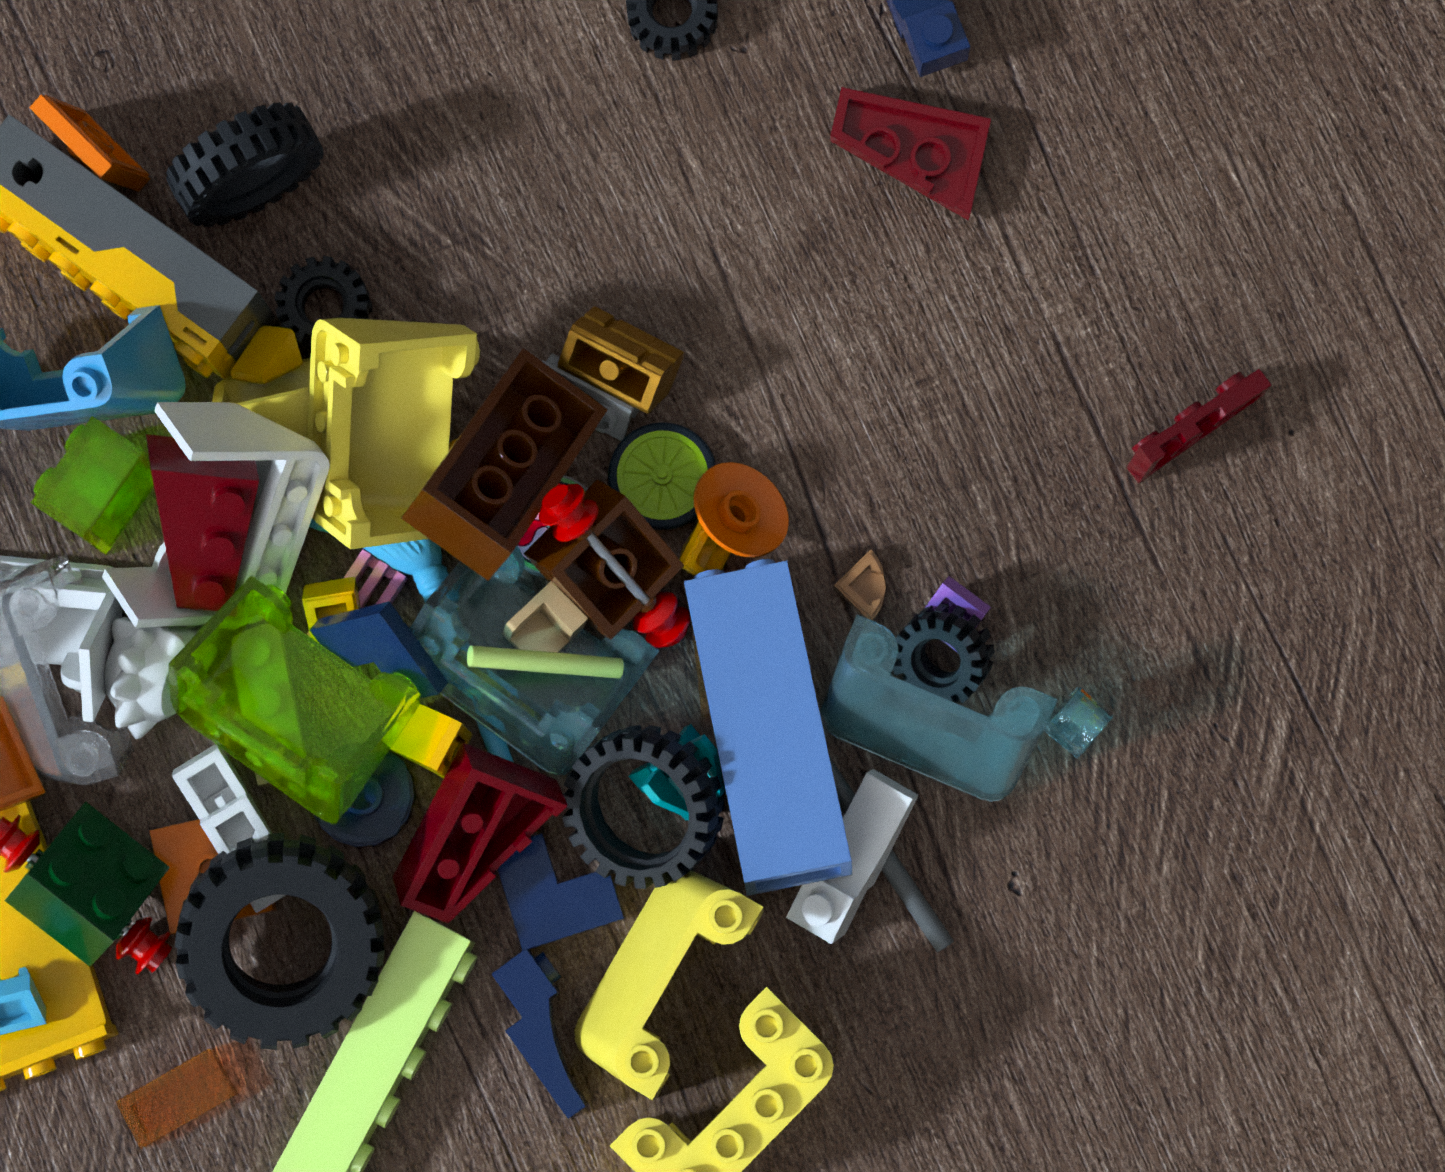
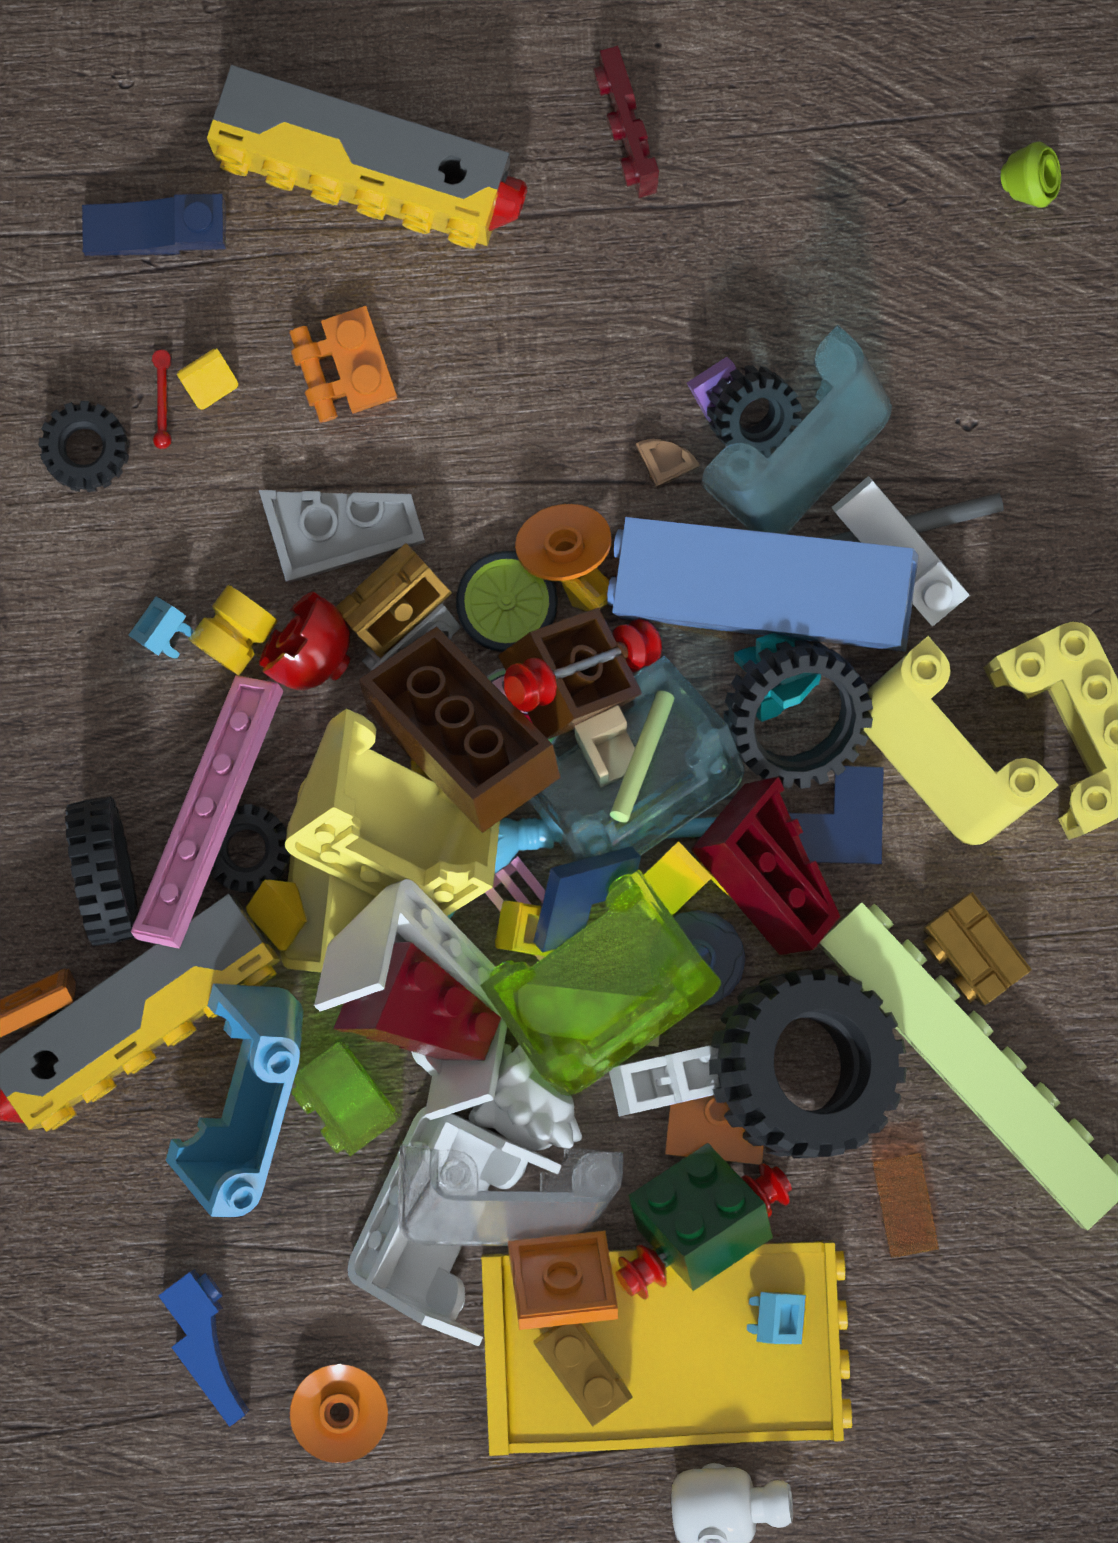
camera: 75 degrees left, 5 degrees up
dark blue slope [491,949,589,1119] -> none
dark red wing [830,87,991,221] -> none
clear light blue leg [1041,687,1113,759] -> none
none -> medium azure tile [128,596,194,658]
none -> bright pink tile [131,675,283,949]
none -> red hinge [152,350,172,449]
none -> yellow slope [177,349,238,410]
none -> yellow wheel [188,585,279,676]
none -> piece [207,65,528,249]
none -> light grey wing [259,490,425,584]
none -> red cylinder [259,591,351,691]
none -> orange plate [289,306,398,423]
none -> pearl gold brick [922,892,1032,1005]
none -> lime cone [1001,141,1061,208]

